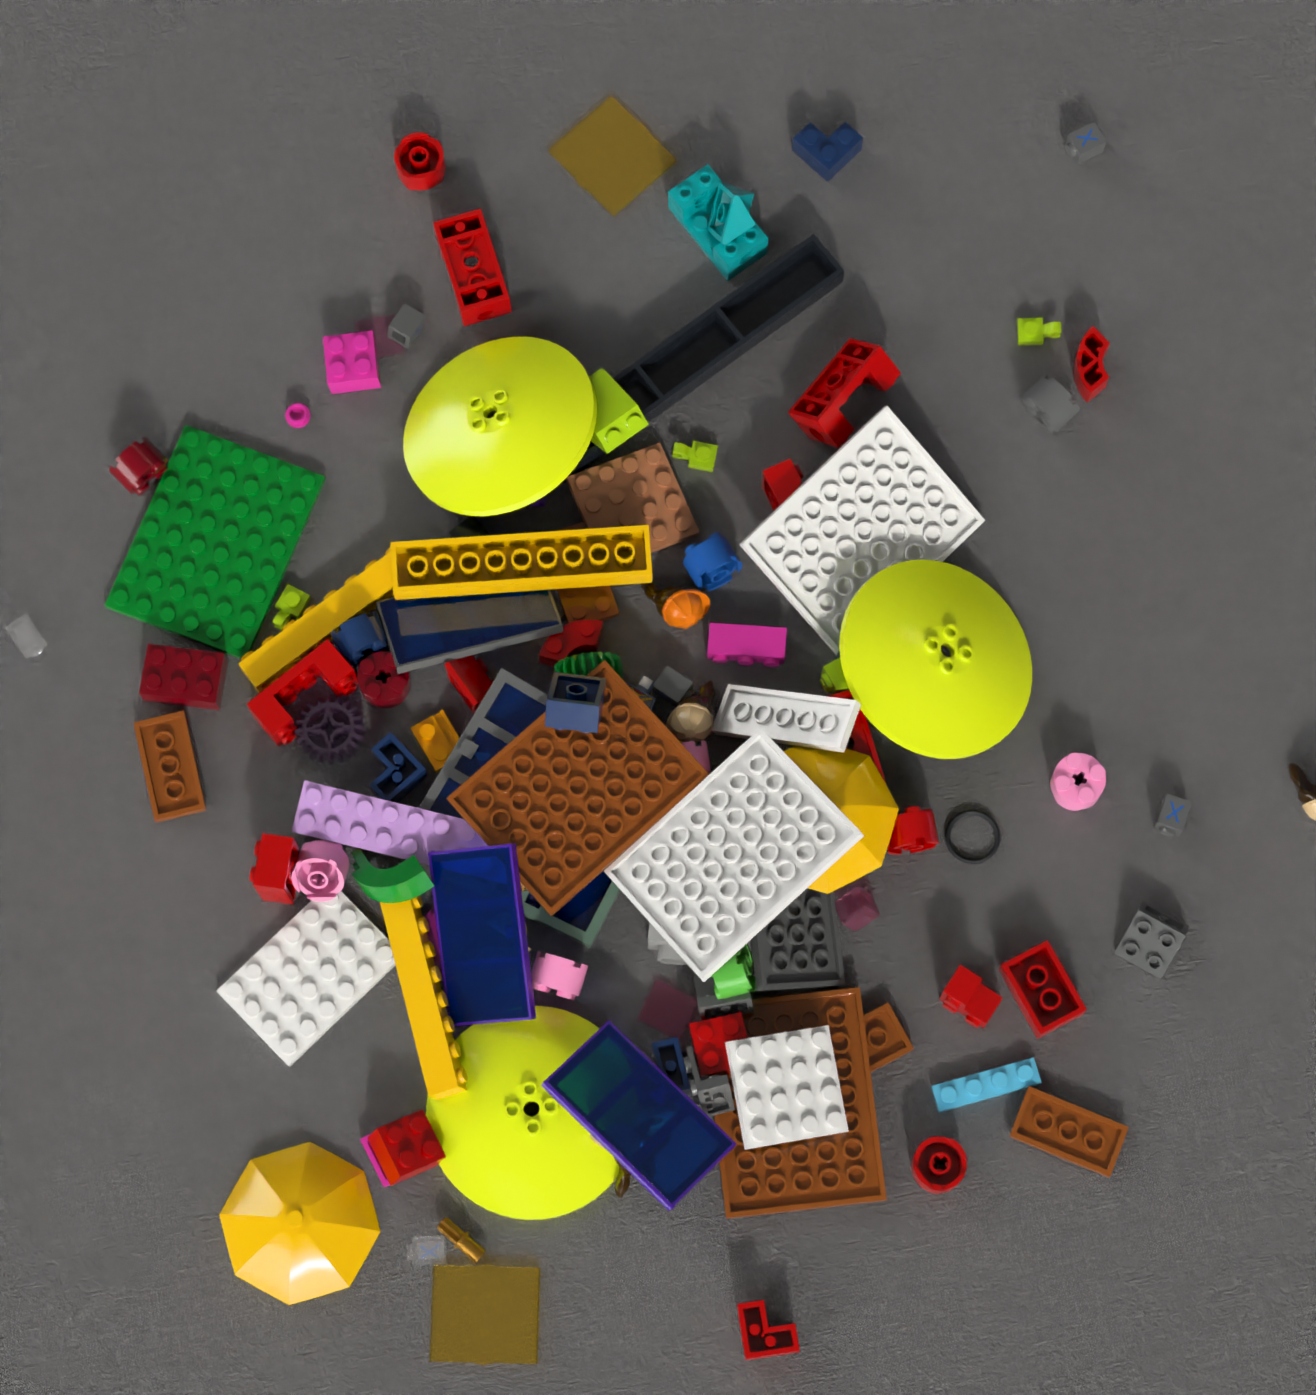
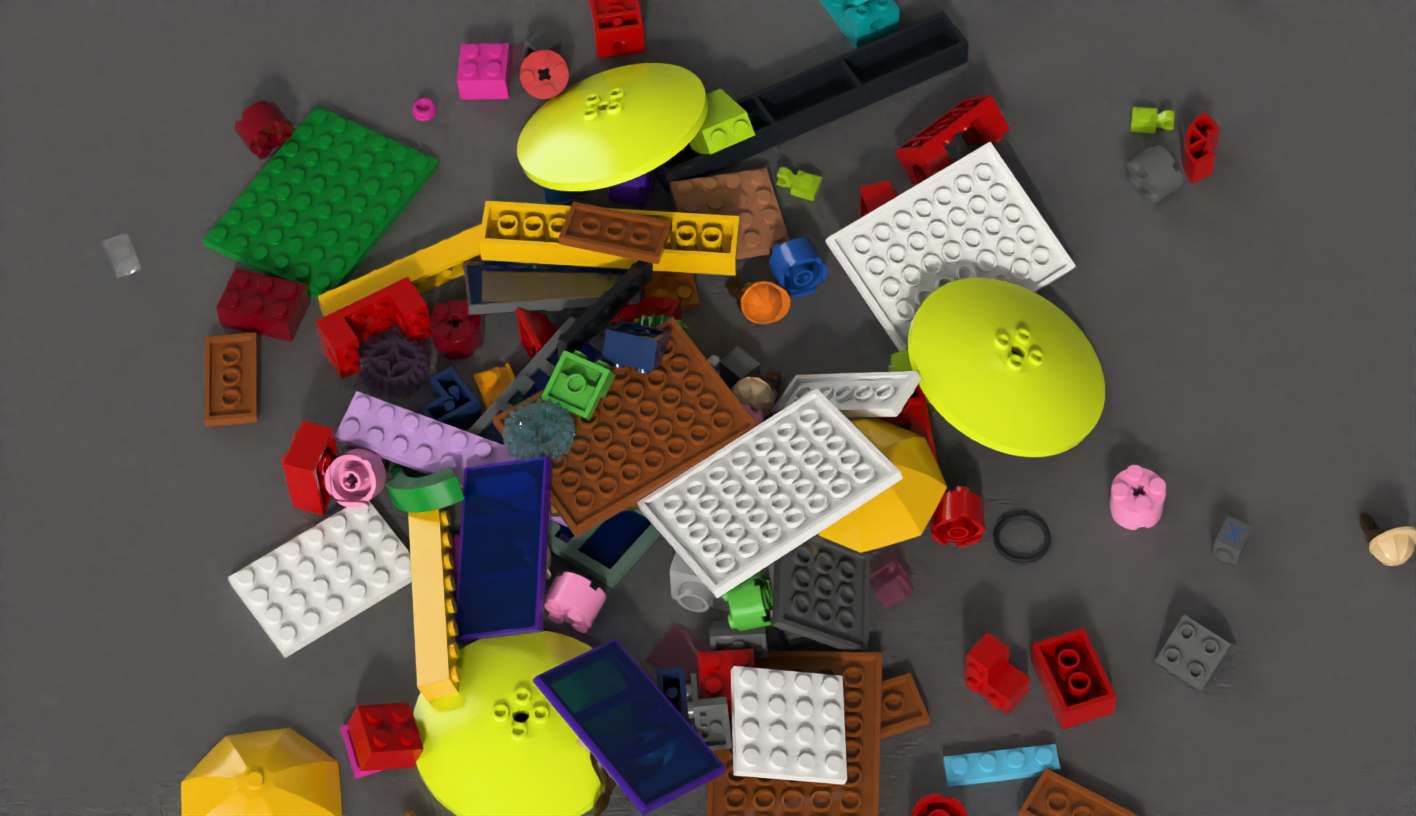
camera: 10 degrees right, 20 degrees down
lime plate [273,584,311,631] -> none
dark blue brick [331,611,389,666] -> none
dark pink brick [707,623,787,667] -> none
none -> clear light blue gear [502,397,576,467]
none -> brick [520,49,569,99]
none -> bright green plate [541,350,616,421]
none -> black plate [556,260,653,360]
none -> dark orange plate [559,202,672,264]

